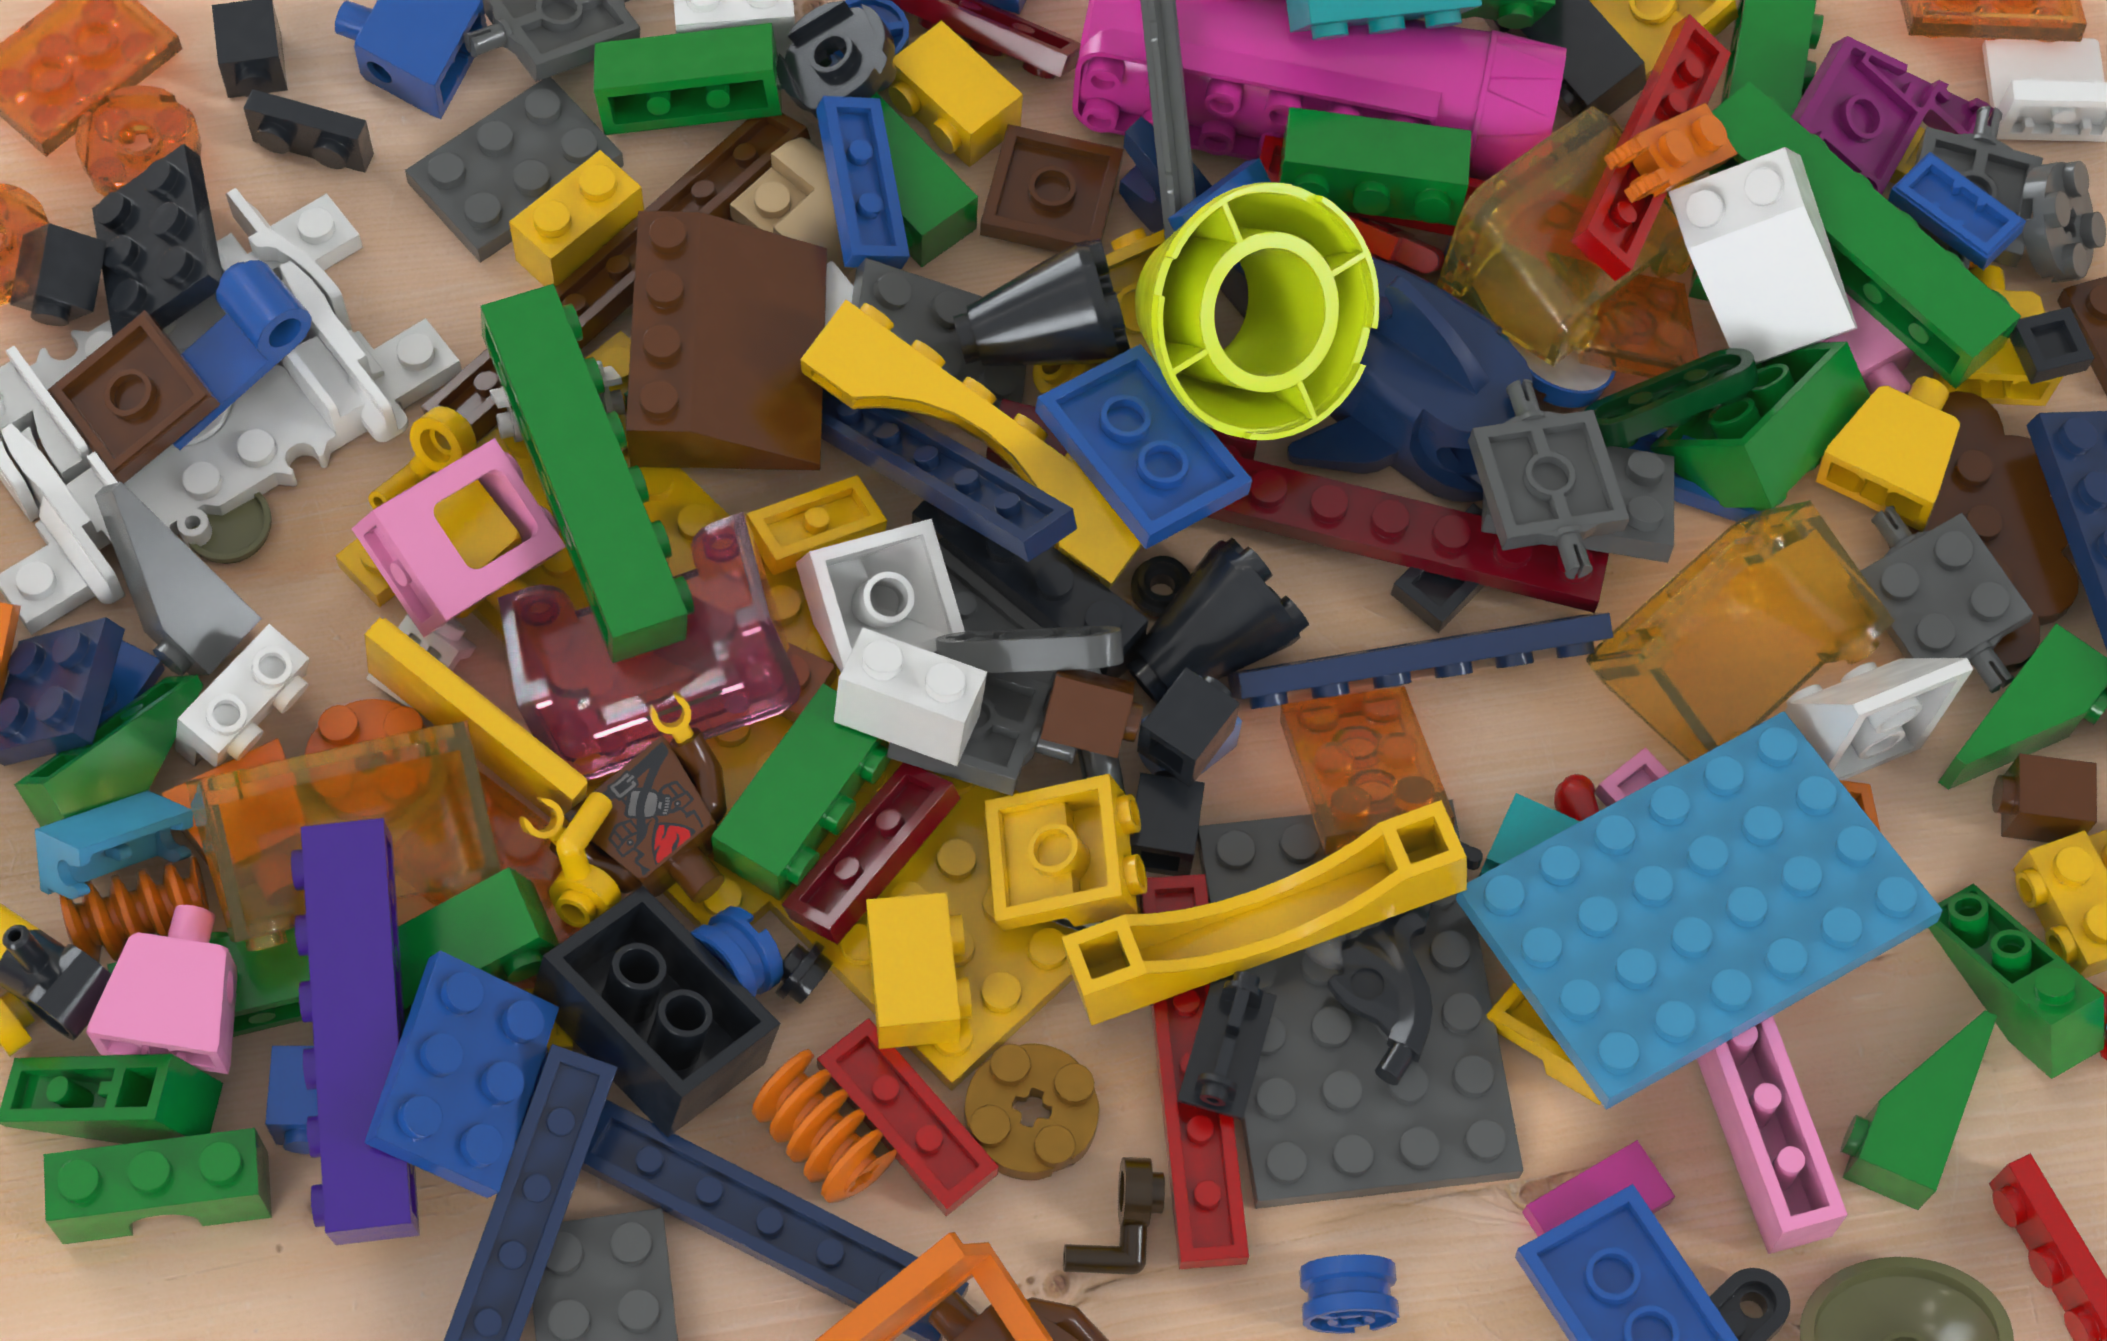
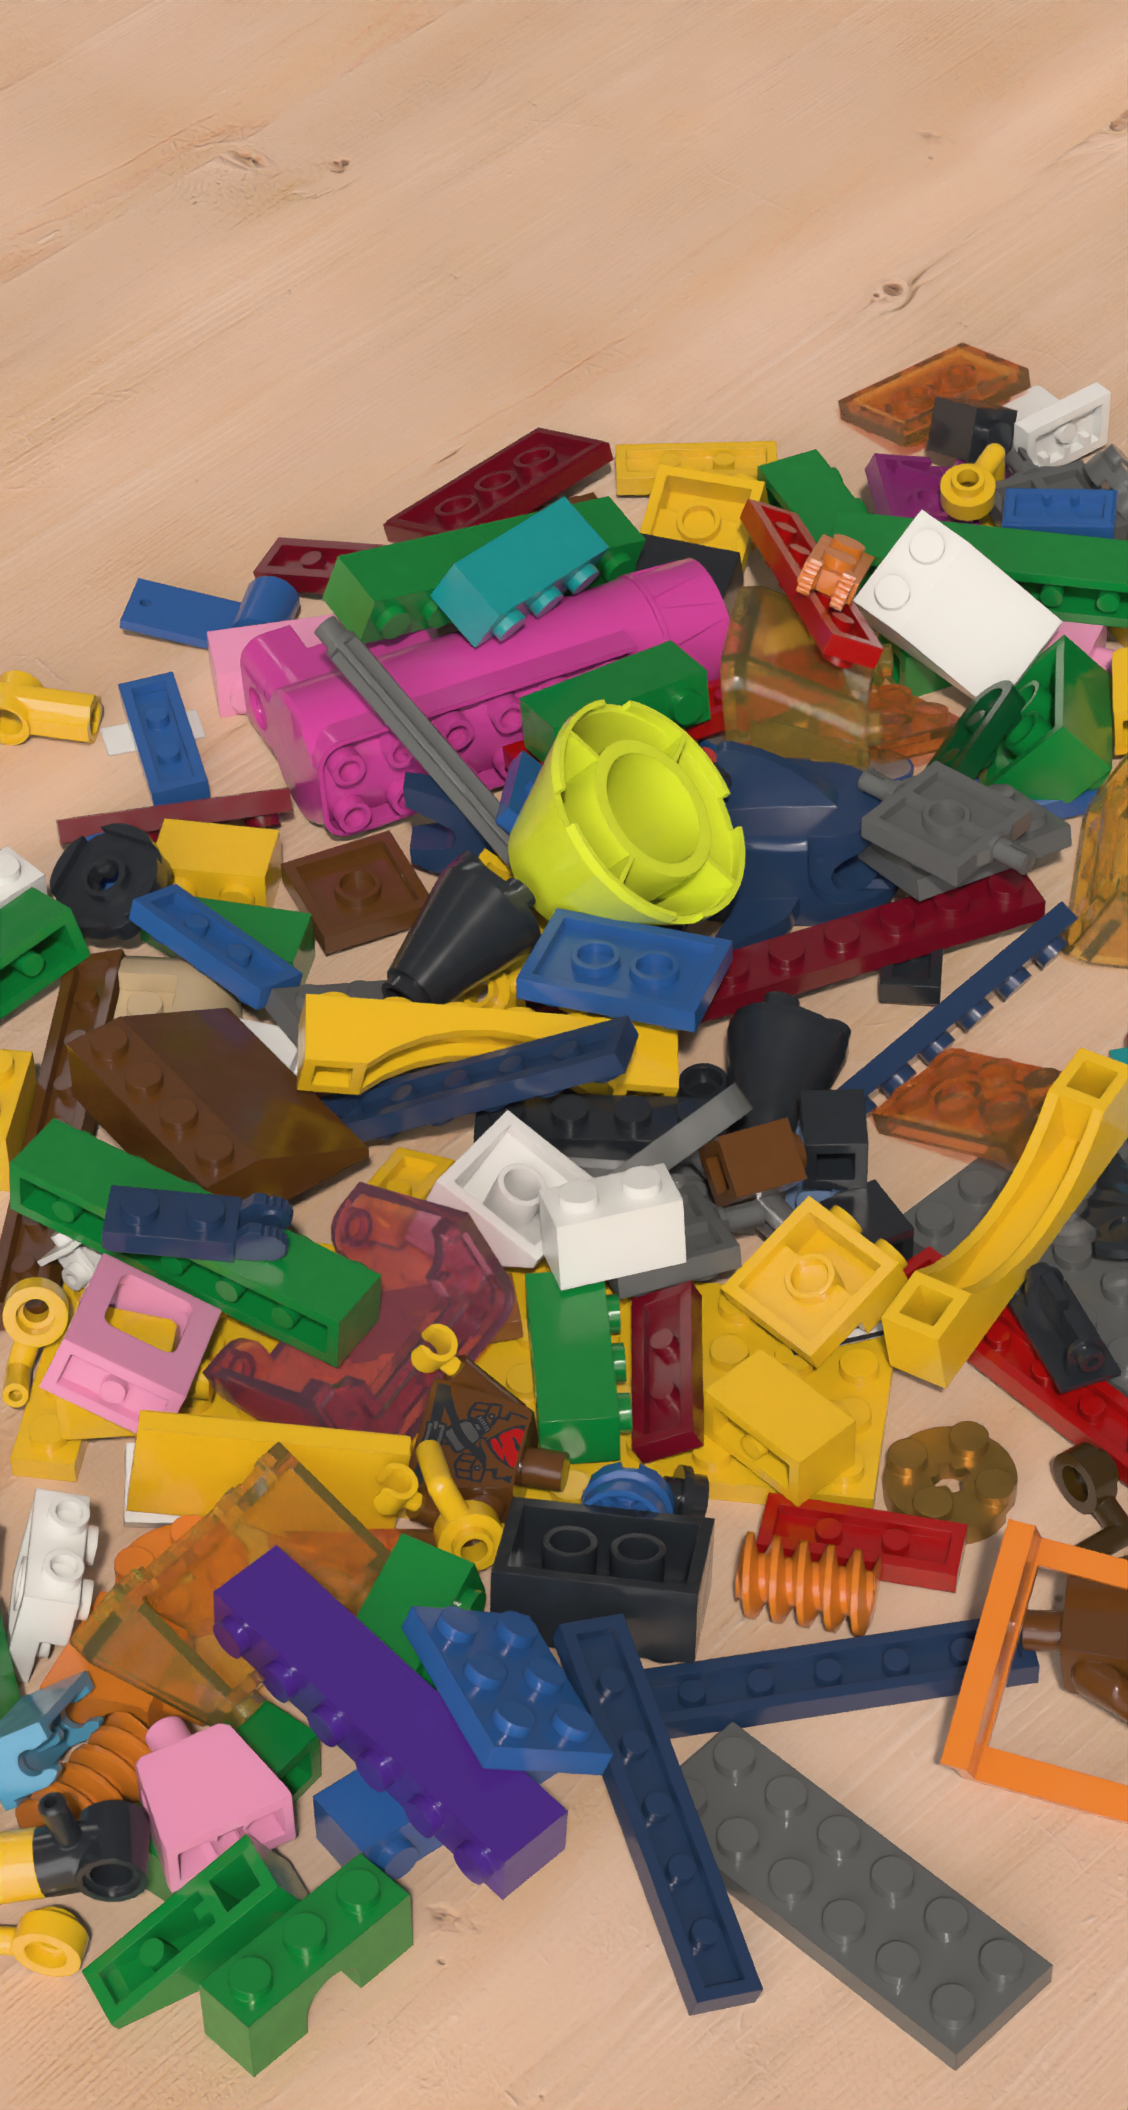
camera: 30 degrees left, 20 degrees down
none -> dark blue hinge [102,1185,294,1263]
none -> black brick [927,396,1018,464]
none -> yellow plate [940,443,1005,521]

